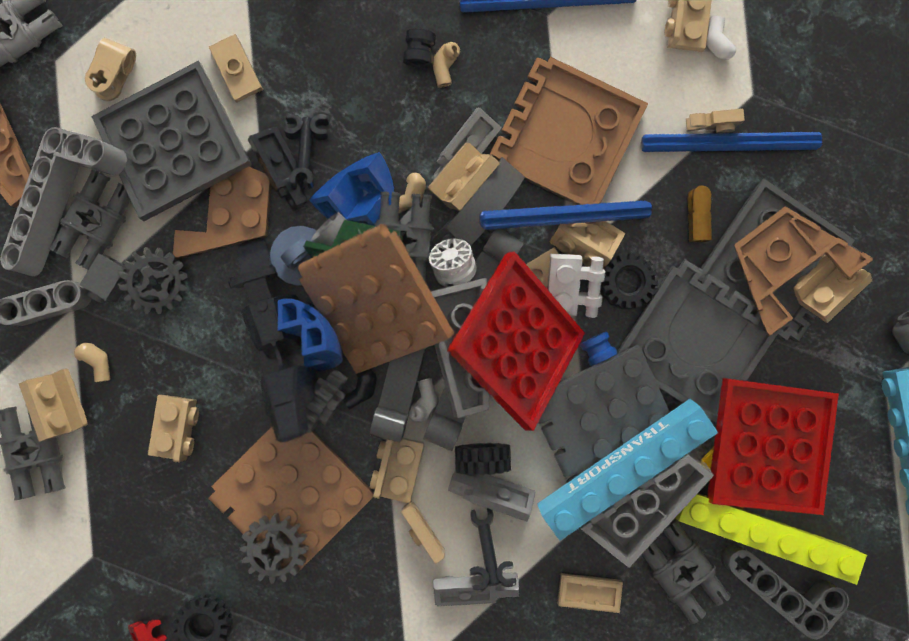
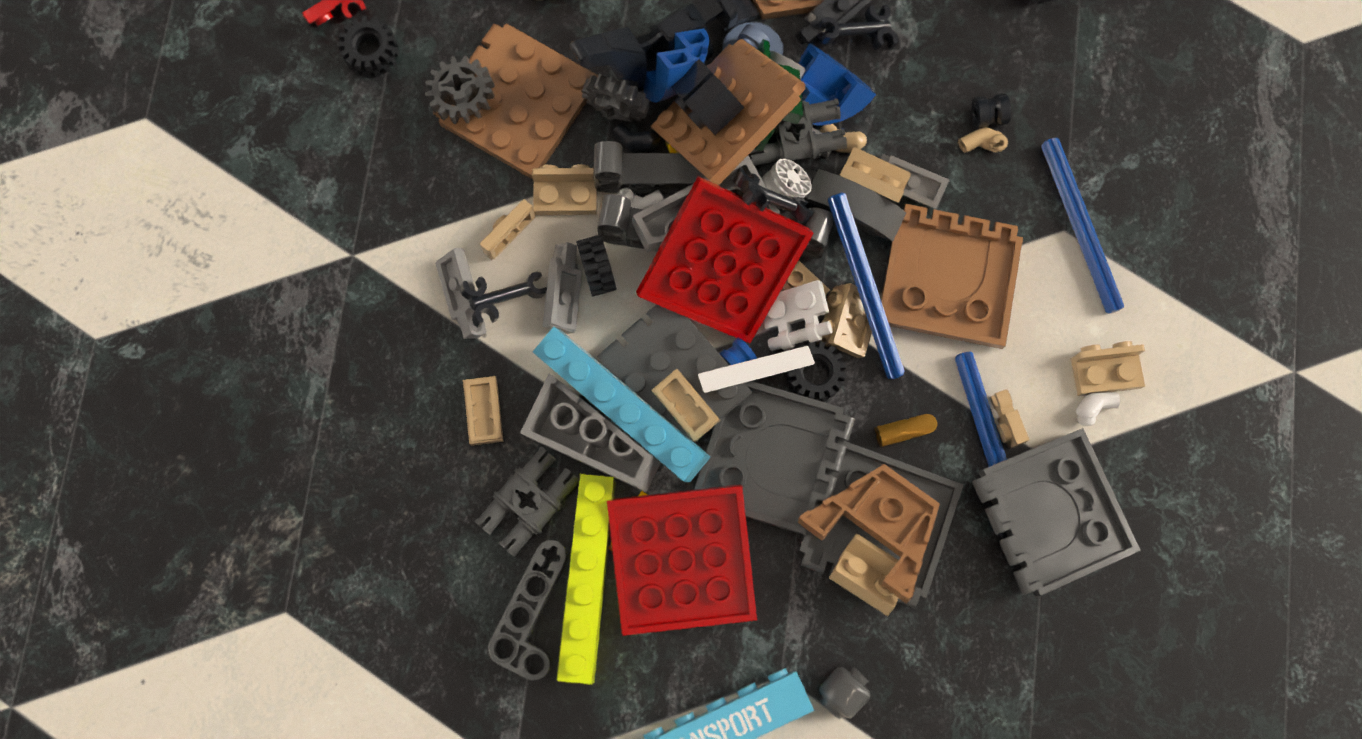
camera: 70 degrees right, 10 degrees down
none -> tan plate [651,369,721,442]
none -> black piece [671,59,744,135]
none -> white sticker [698,346,815,393]
none -> black bar [732,167,814,223]
none -> dark grey hinge [972,428,1141,597]

